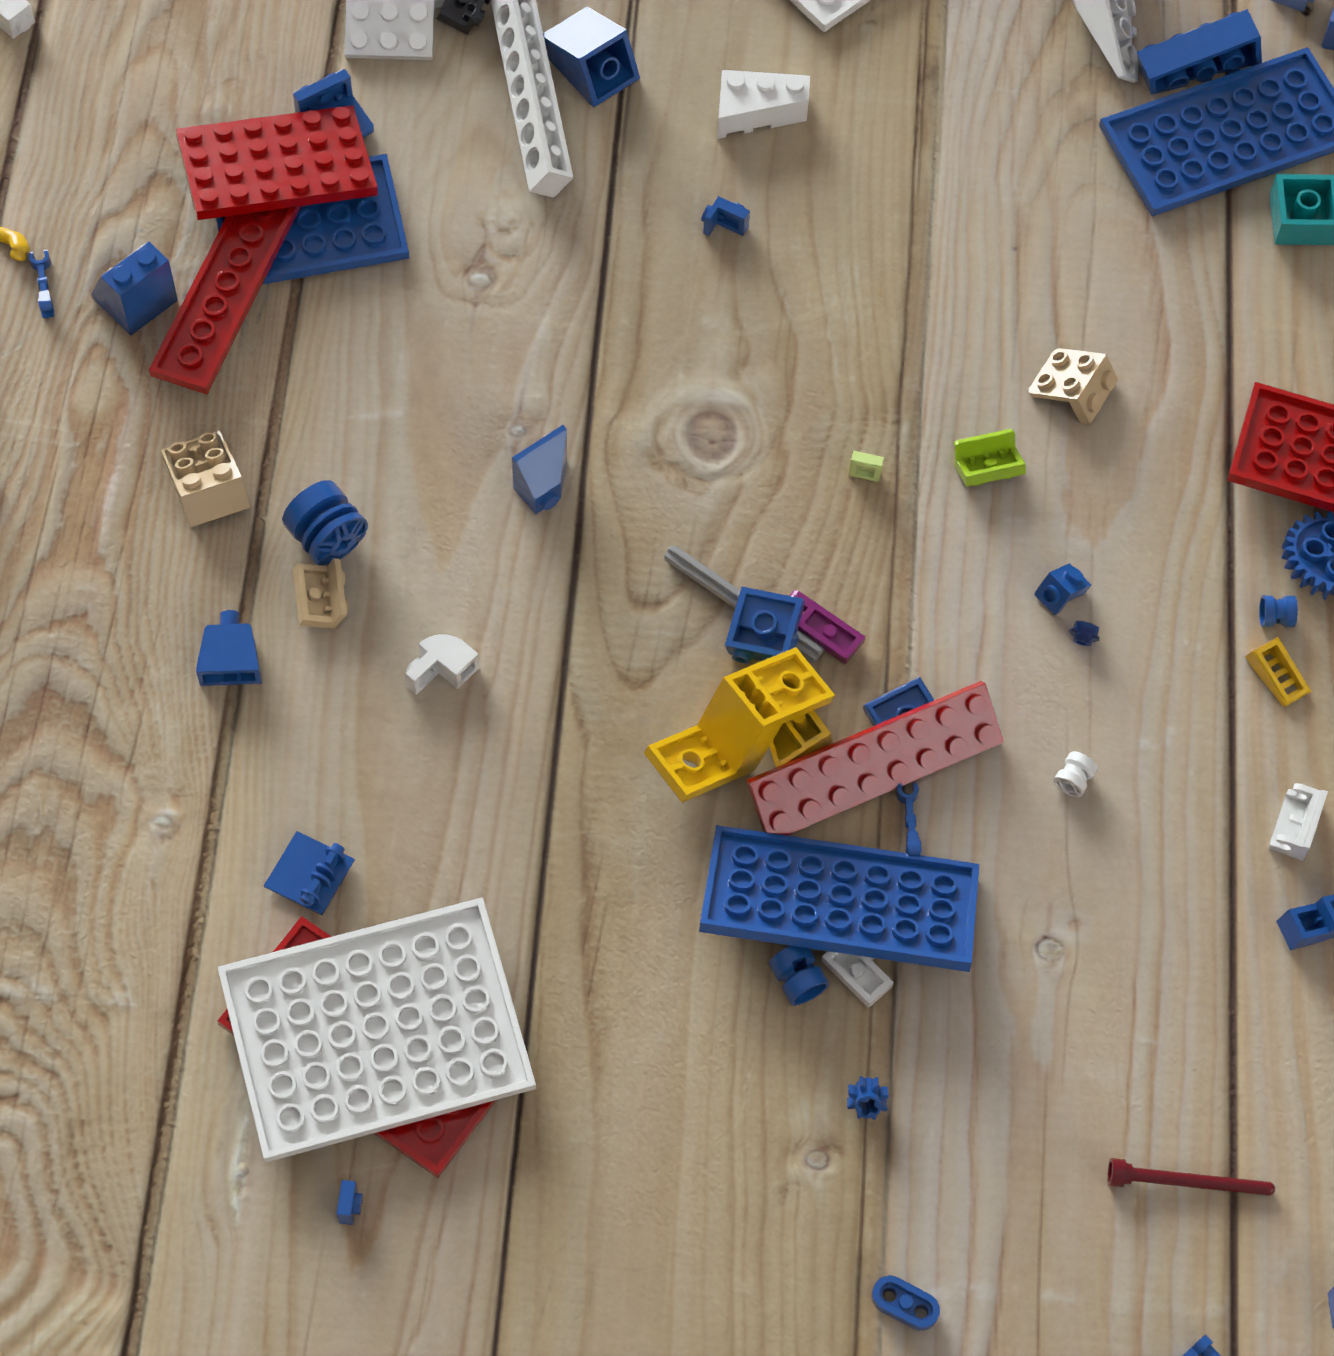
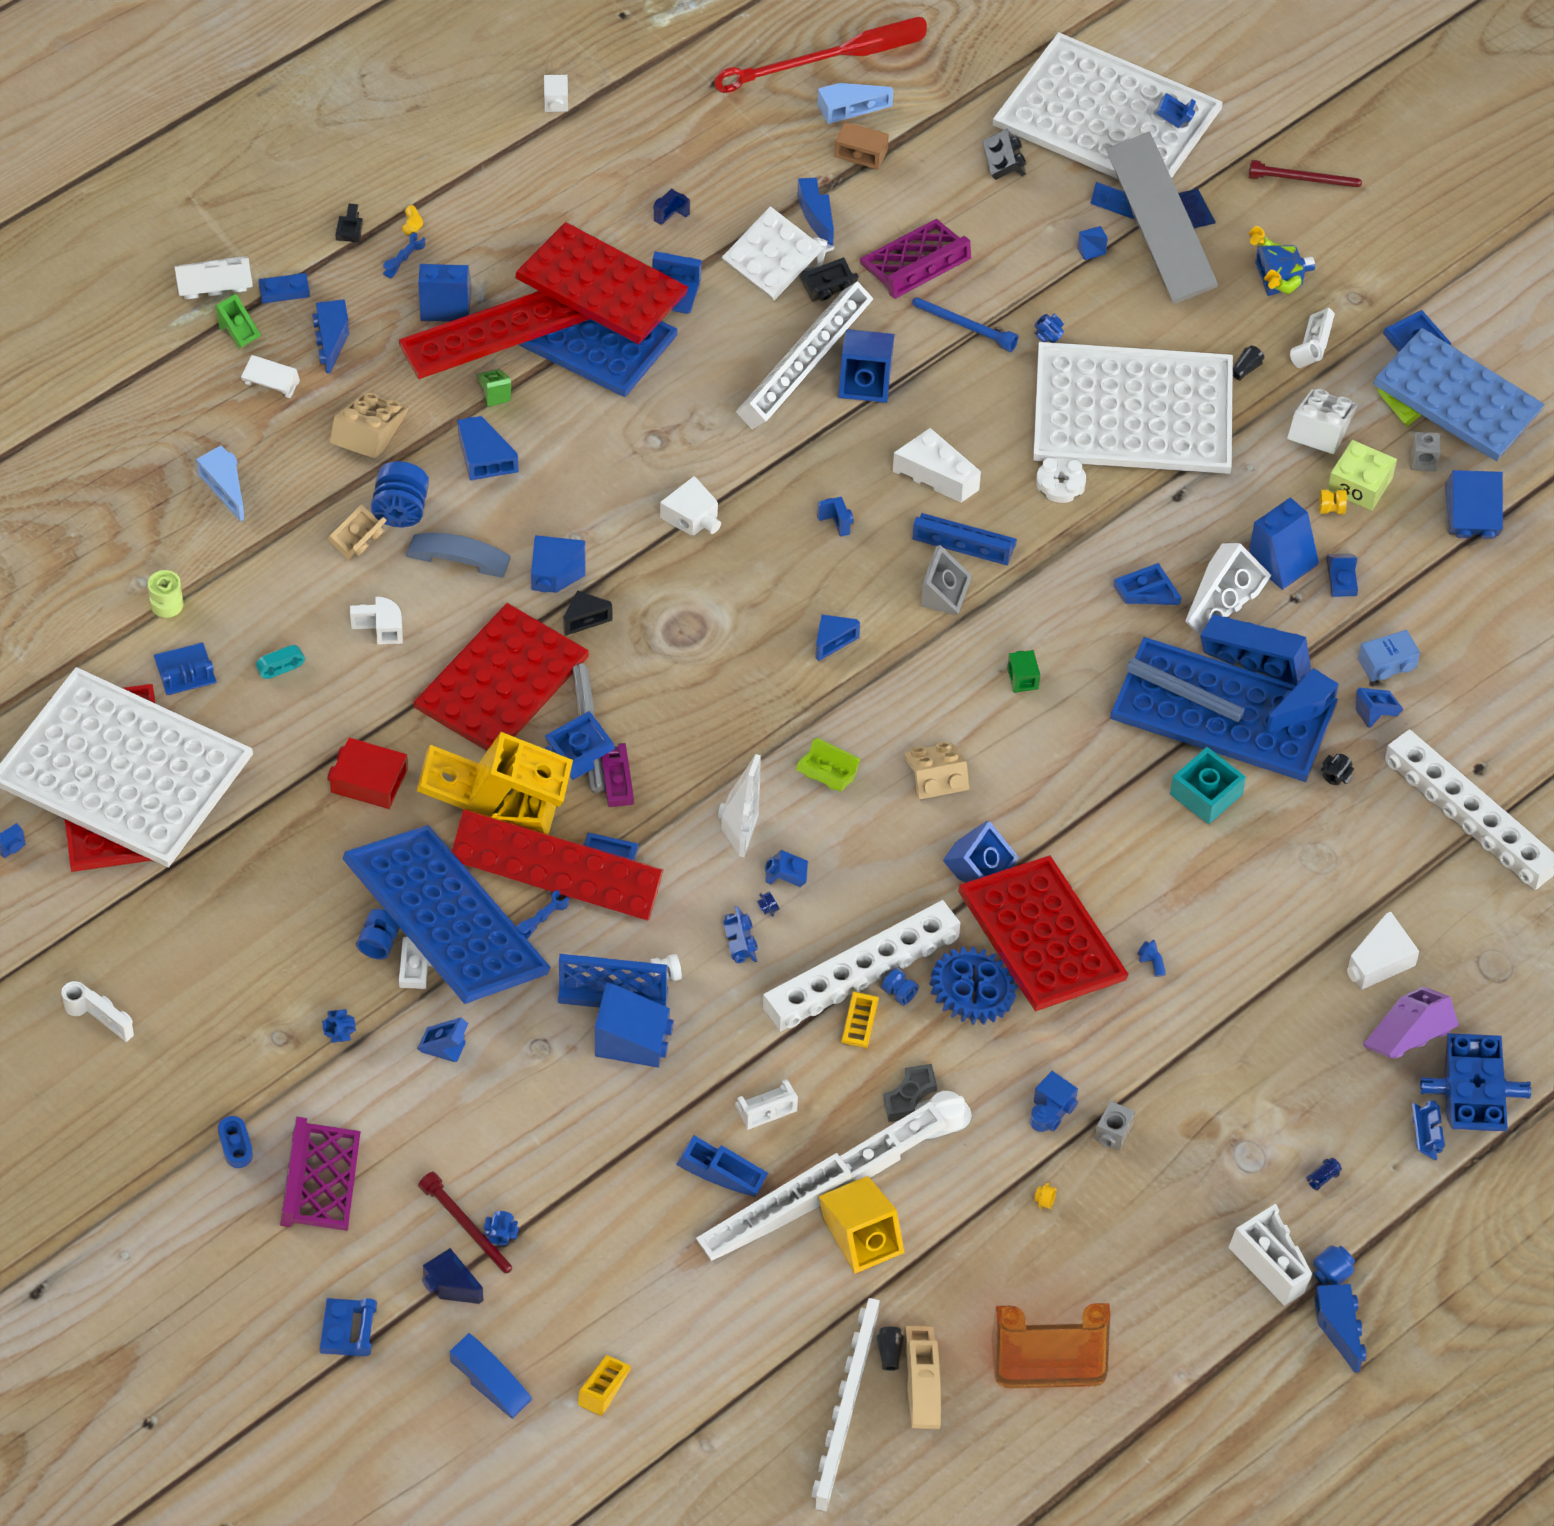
camera: 45 degrees right, 10 degrees down
blue torso [196,610,262,686] -> none
yellowish green tile [849,450,884,482] -> none
none -> white plate [62,981,134,1042]
none -> yellowish green wheel [148,570,184,618]
none -> light blue slope [196,445,244,521]
none -> white hinge [241,355,300,398]
none -> teal beam [255,645,305,679]
none -> magenta fence [280,1116,361,1231]
none -> blue slope [312,299,349,374]
none -> red brick [327,737,408,809]
none -> sand blue slope [407,533,510,578]
none -> red plate [414,603,589,751]
none -> blue slope [417,1017,469,1062]
none -> clear blue slope [422,1248,484,1304]
none -> blue slope [457,416,519,481]
none -> bright green slope [476,368,511,406]
none -> blue gear [483,1211,519,1245]
none -> blue fence [558,954,668,1008]
none -> black slope [563,590,613,636]
none -> blue slope [595,982,674,1068]
none -> clear blue bracket [653,188,690,225]
none -> white torso [660,477,721,535]
none -> white wedge [718,754,761,857]
none -> blue hinge [723,906,758,963]
none -> white brick [763,900,961,1032]
none -> blue slope [816,614,860,661]
none -> blue fence [912,513,1017,566]
none -> light grey slope [921,545,972,615]
none -> blue slope [943,821,1019,883]
none -> green brick [1007,650,1040,693]
none -> white plate [1036,458,1086,503]
none -> blue wing [1113,563,1182,605]
none -> sand blue axle [1126,658,1244,722]
none -> blue slope [1266,668,1339,733]

